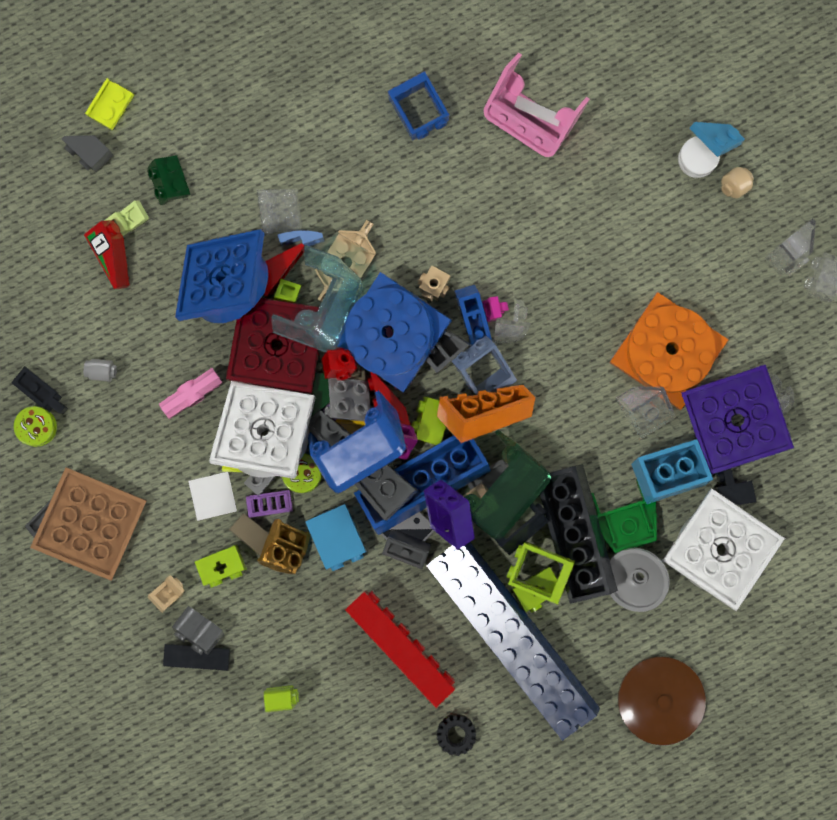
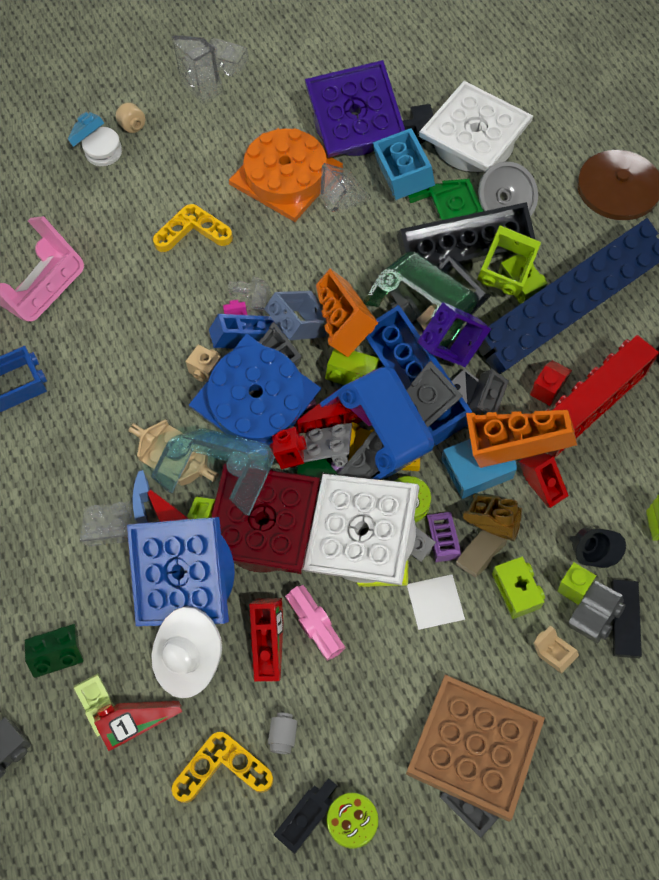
camera: 90 degrees left, 20 degrees down
none -> white hat [152,606,222,698]
none -> yellow beam [153,204,233,252]
none -> yellow beam [171,732,274,803]
none -> red slope [249,598,284,682]
none -> orange wedge [466,410,577,468]
none -> red slope [518,453,569,508]
none -> red slope [530,360,572,406]
none -> lime brick [557,562,597,605]
none -> black piece [569,527,626,568]

